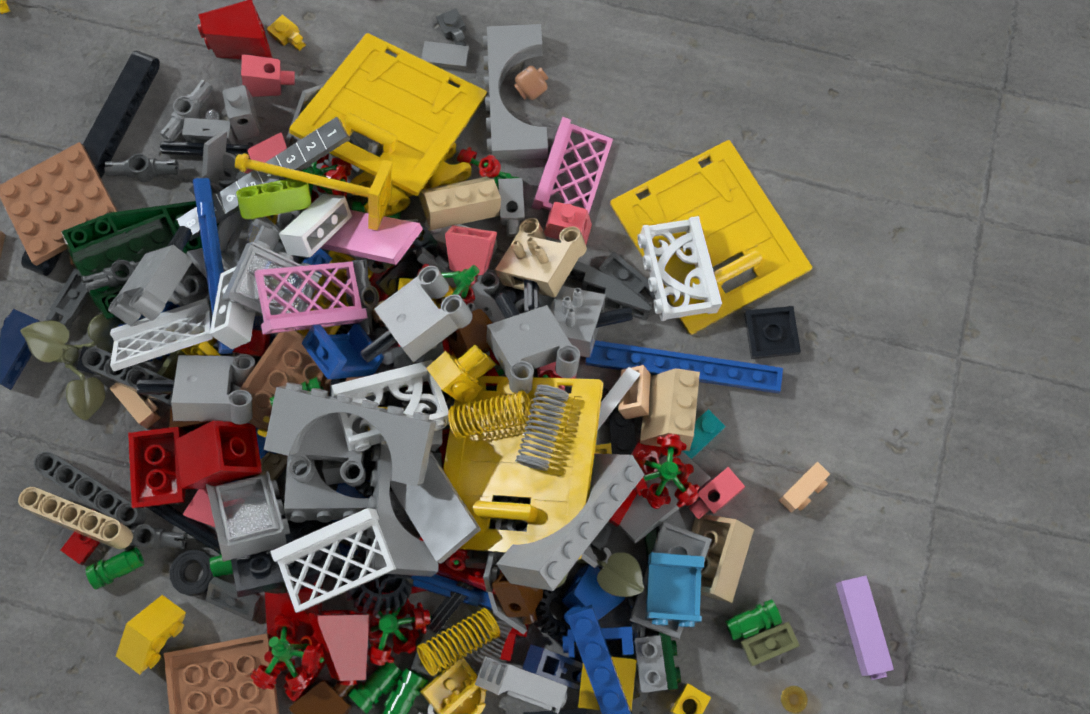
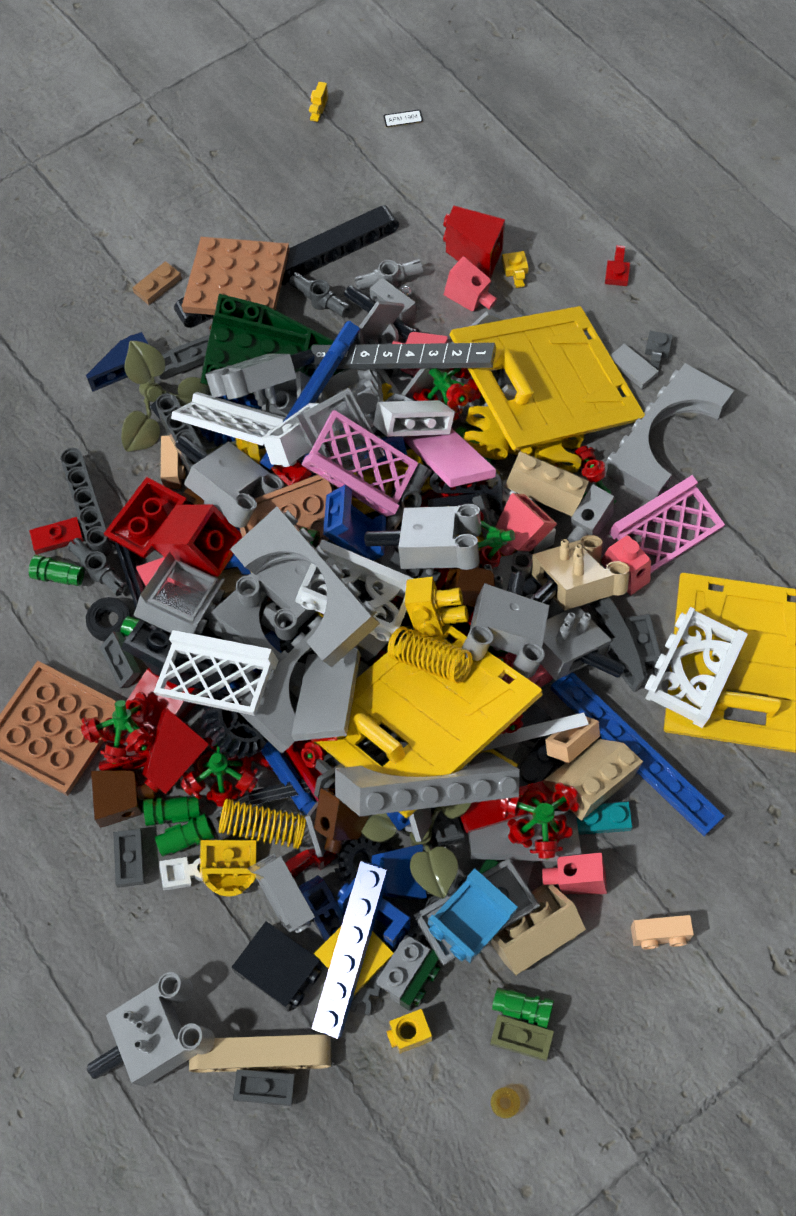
camera: 40 degrees right, 10 degrees down
tan beam [18,487,133,549] -> none
dark grey pin [81,260,139,292] -> none
yellow brick [115,595,186,675] -> none
light grey torso [222,85,261,140] -> none
yellow tile [235,153,393,231] -> none
lime beam [236,179,311,219] -> none
nougat head [514,66,549,100] -> none
light grey piece [515,385,569,471] -> none
black plate [744,306,801,359] -> none
lavender brick [836,576,894,680] -> none

